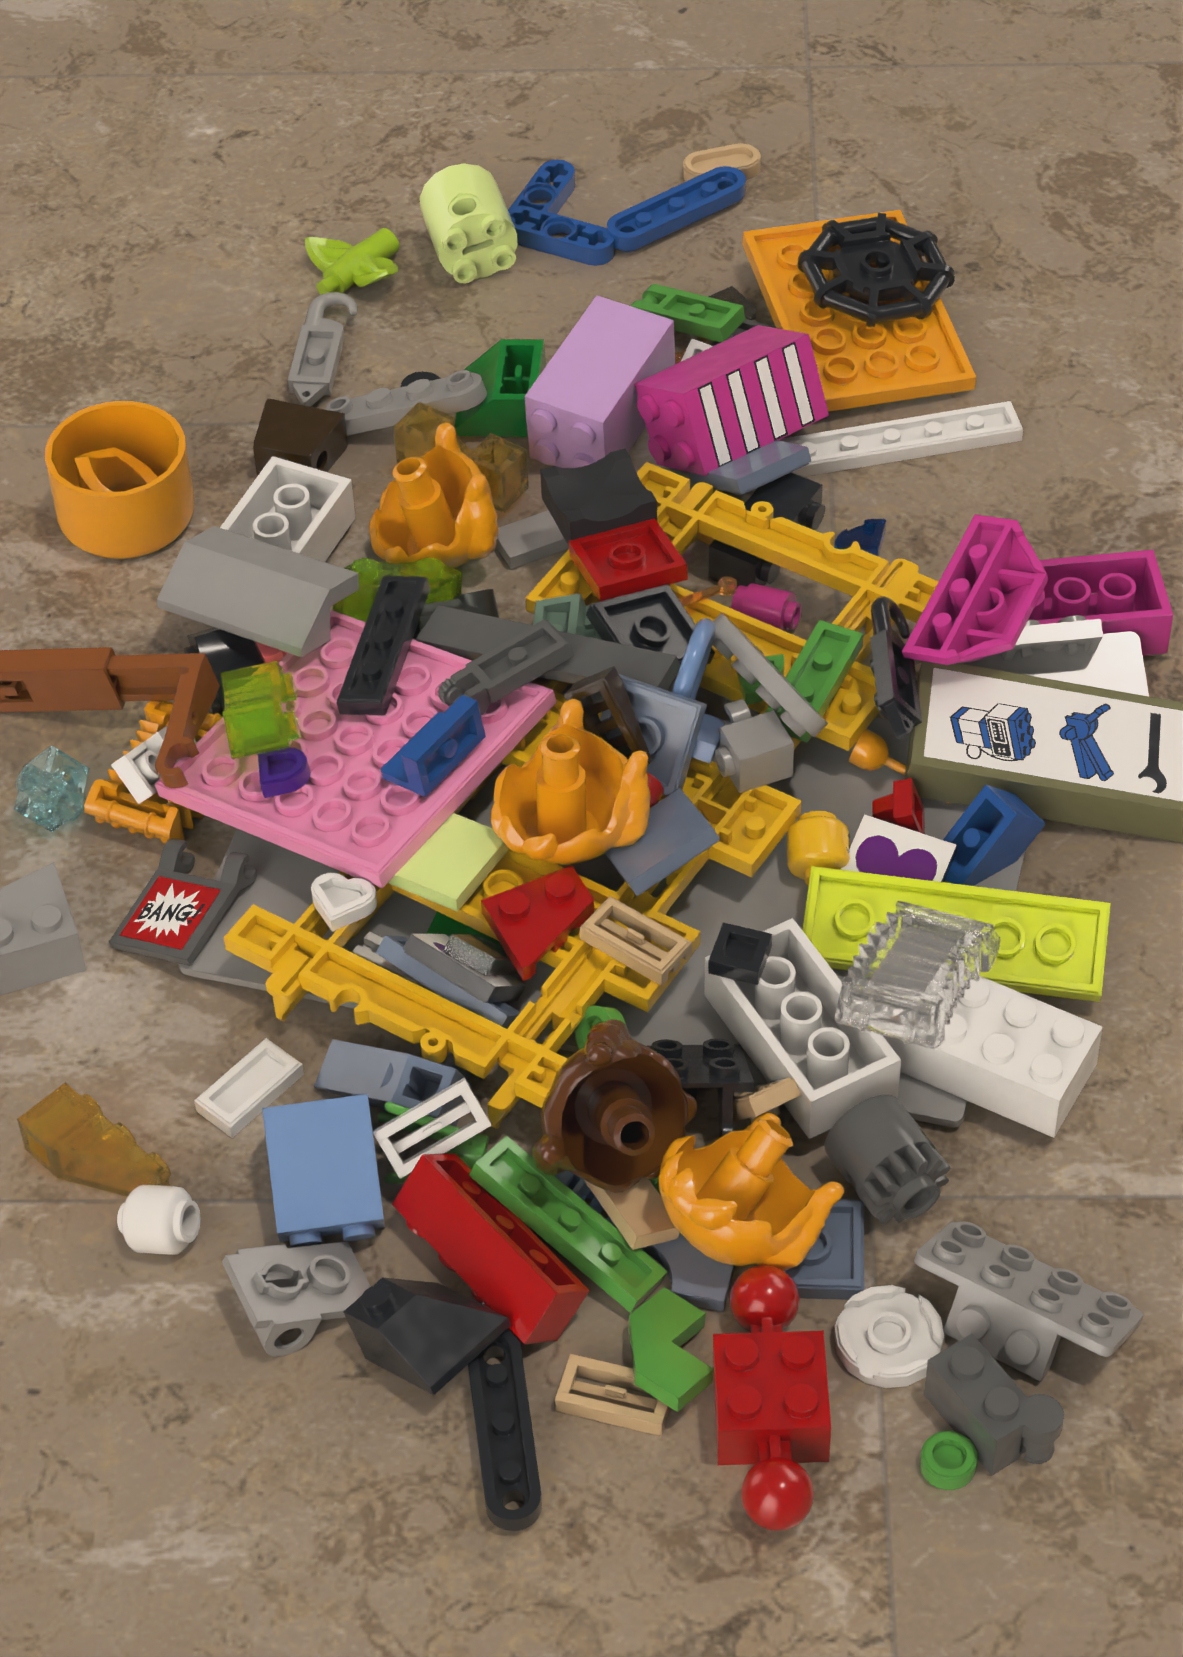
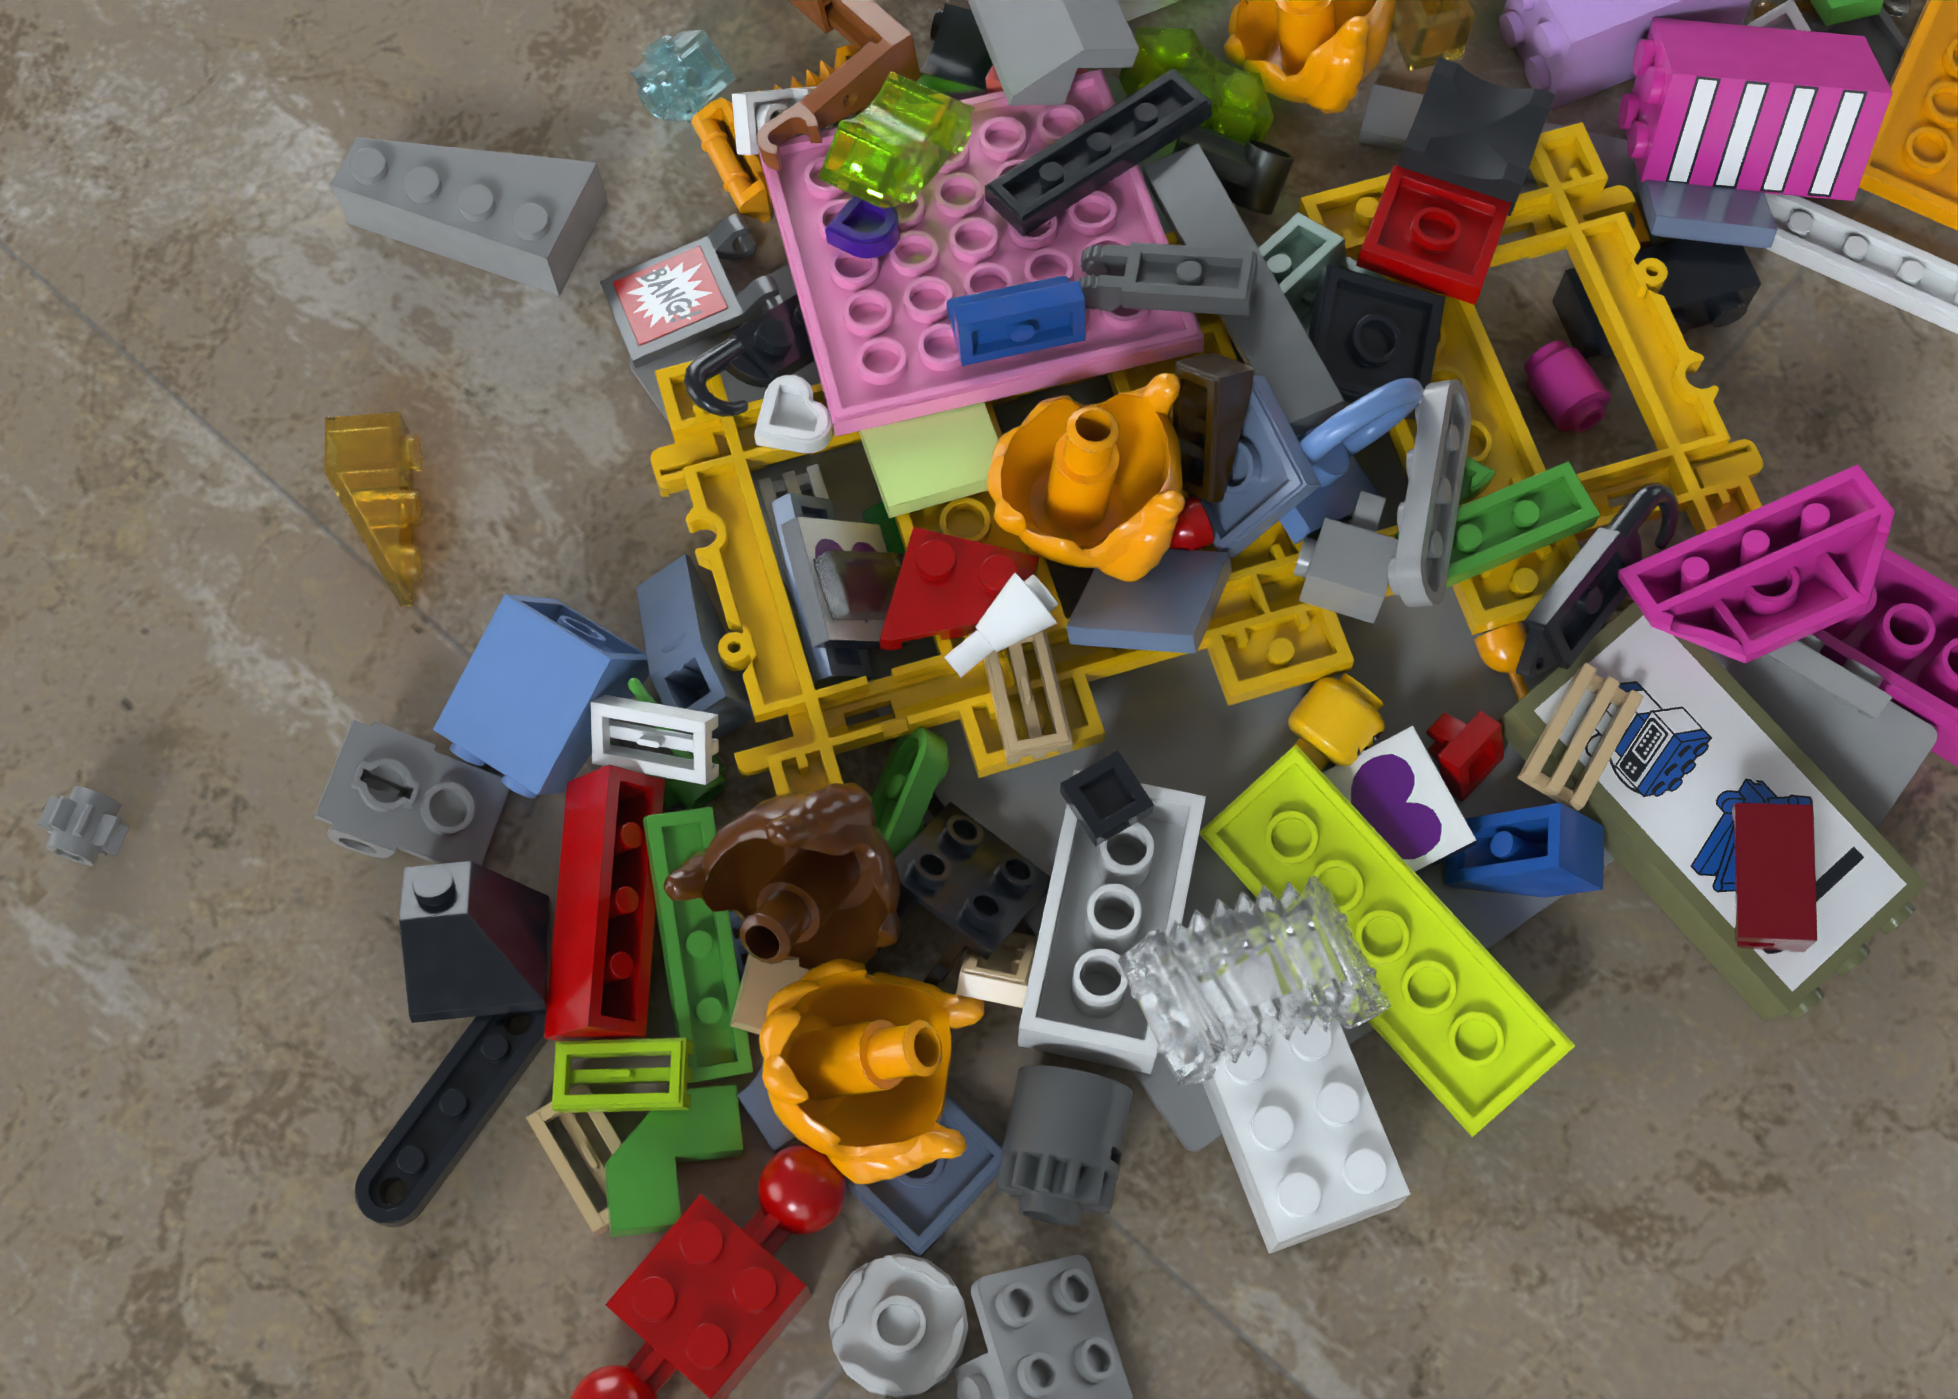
camera: 40 degrees right, 20 degrees up
white head [117,1185,201,1255] -> none
white tile [194,1038,304,1138] -> none
clear orange hinge [679,576,737,607] -> none
clear blue tile [834,519,886,557] -> none
none -> light grey gear [37,786,130,866]
none -> lime tile [552,1038,693,1113]
none -> black plate [684,294,815,417]
none -> white cone [944,572,1059,677]
none -> tan tile [1517,662,1644,811]
none -> dark red hinge [1732,803,1817,952]

